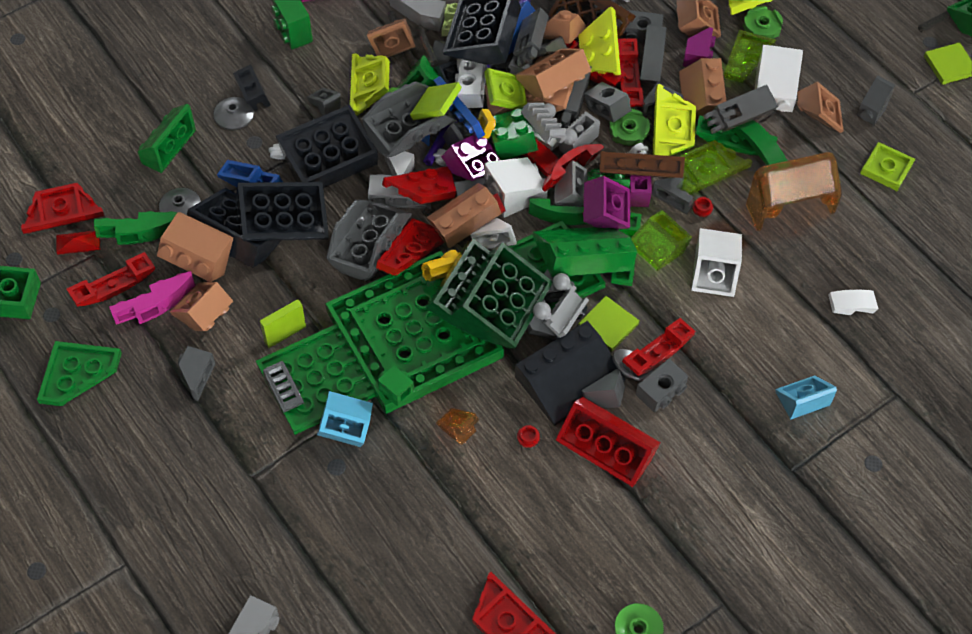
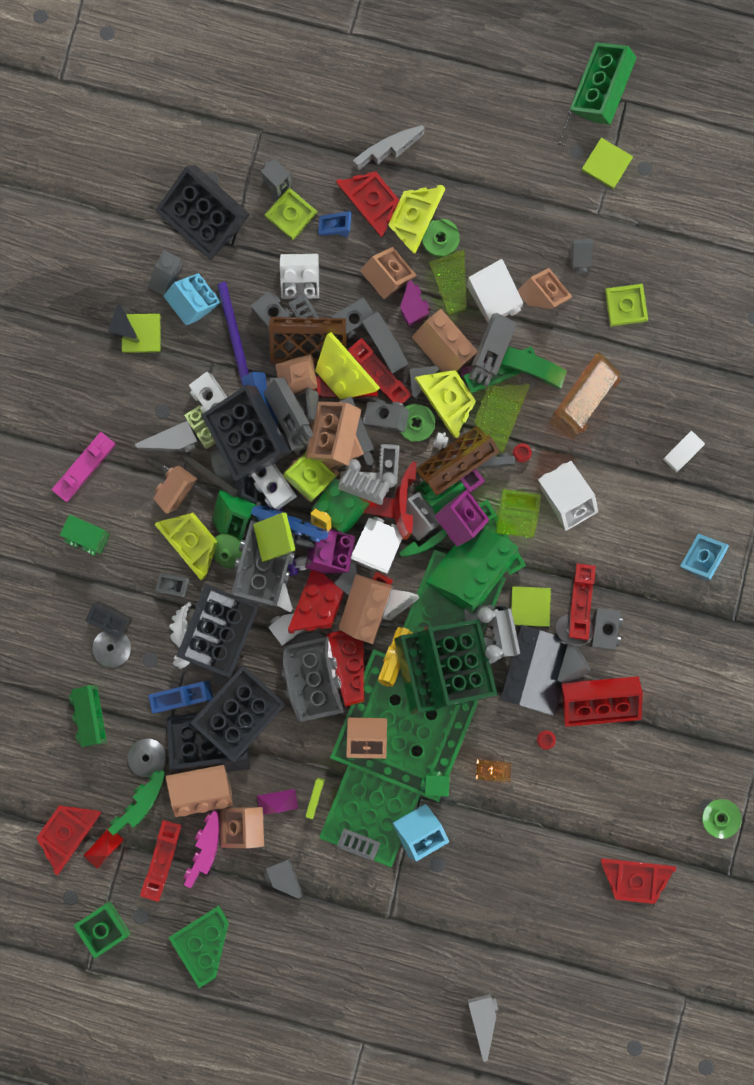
camera: 35 degrees left, 25 degrees up
none -> magenta slope [257,789,298,814]
none -> nougat slope [347,718,387,759]

